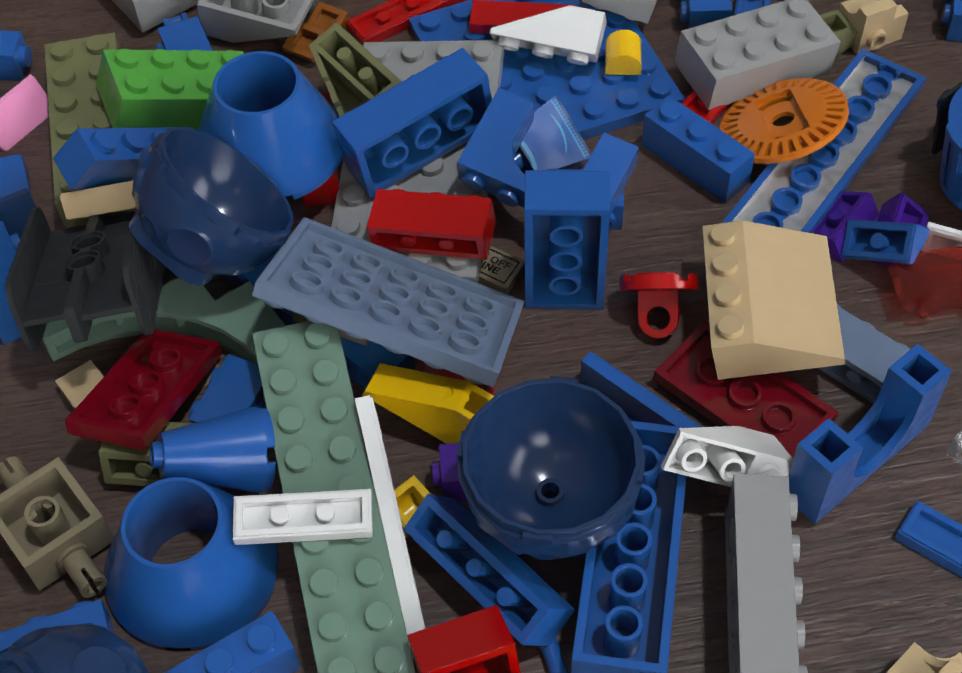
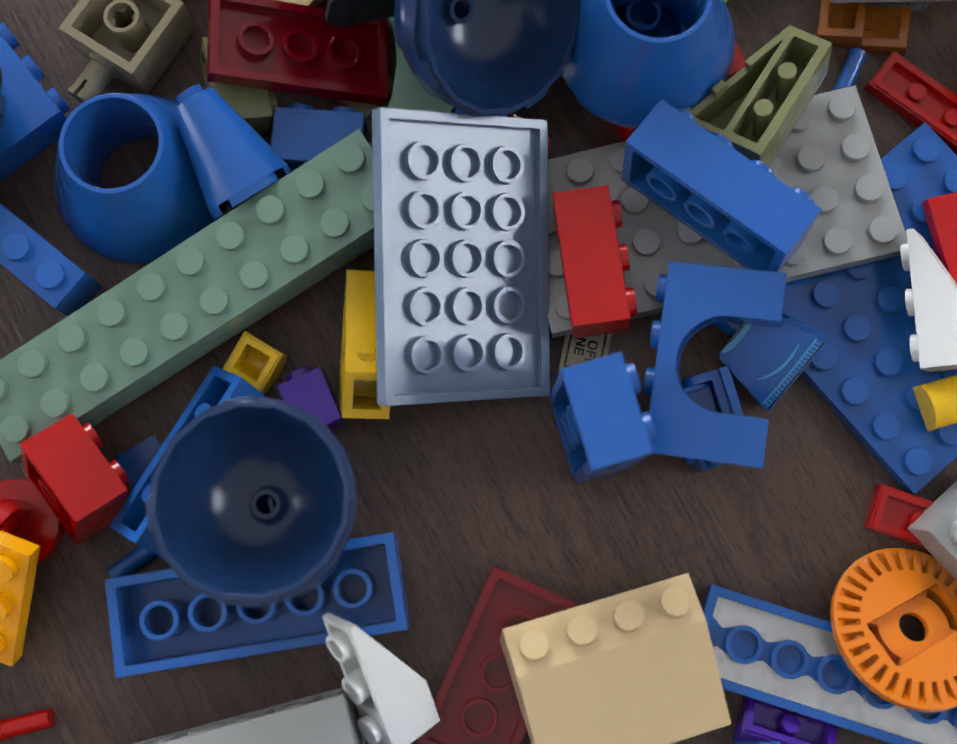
camera: 70 degrees right, 25 degrees up
white tile [233,489,373,545] -> none
white tile [355,395,426,661] -> none
blue tile [580,352,701,428] -> none
red tile [619,272,699,339] -> none
blue brick [642,96,755,204] -> none

